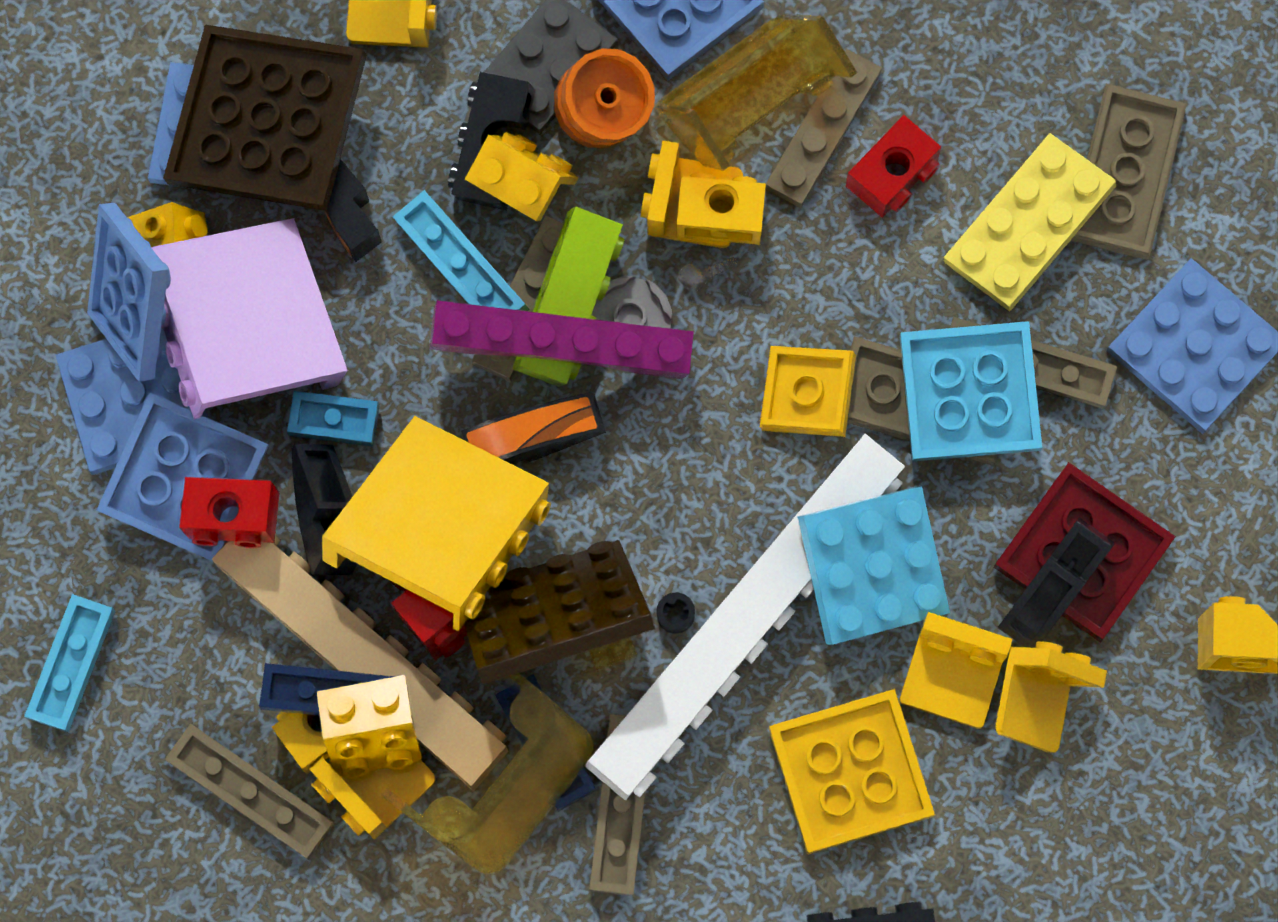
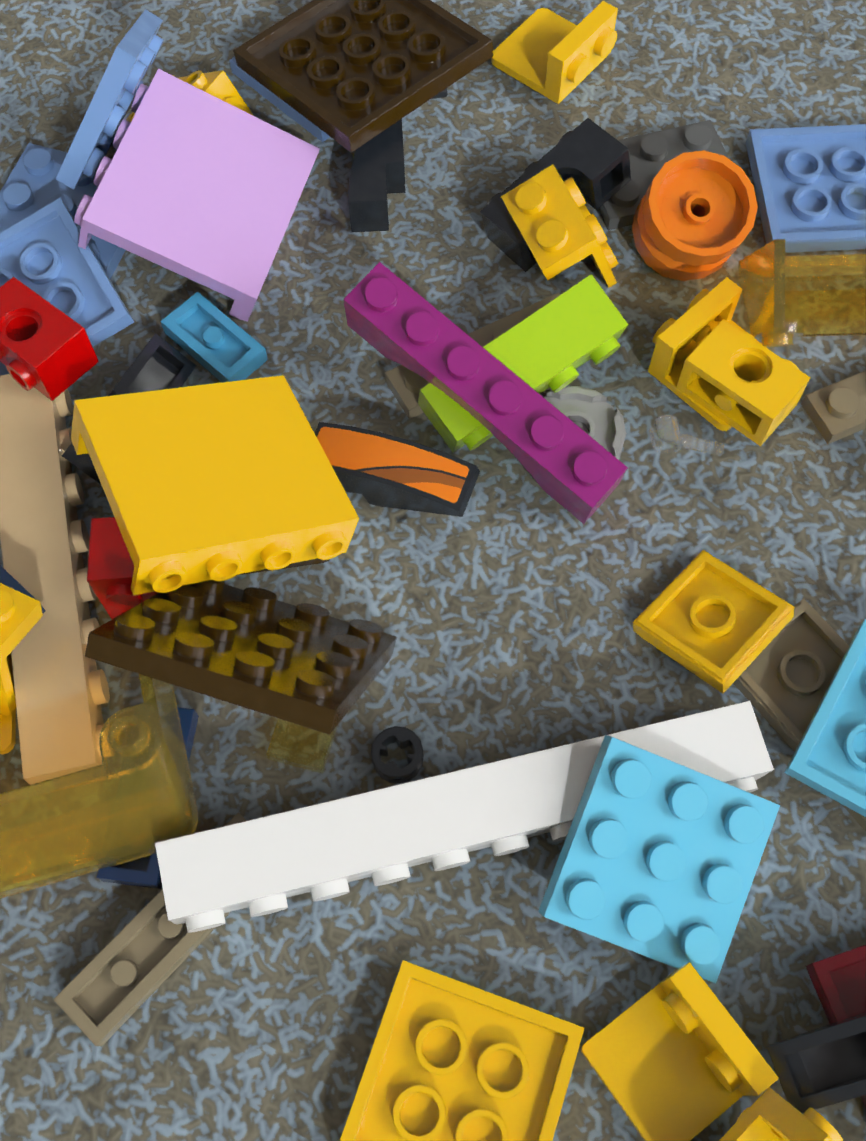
camera: 35 degrees right, 10 degrees down
medium azure plate [393,190,529,311] -> none

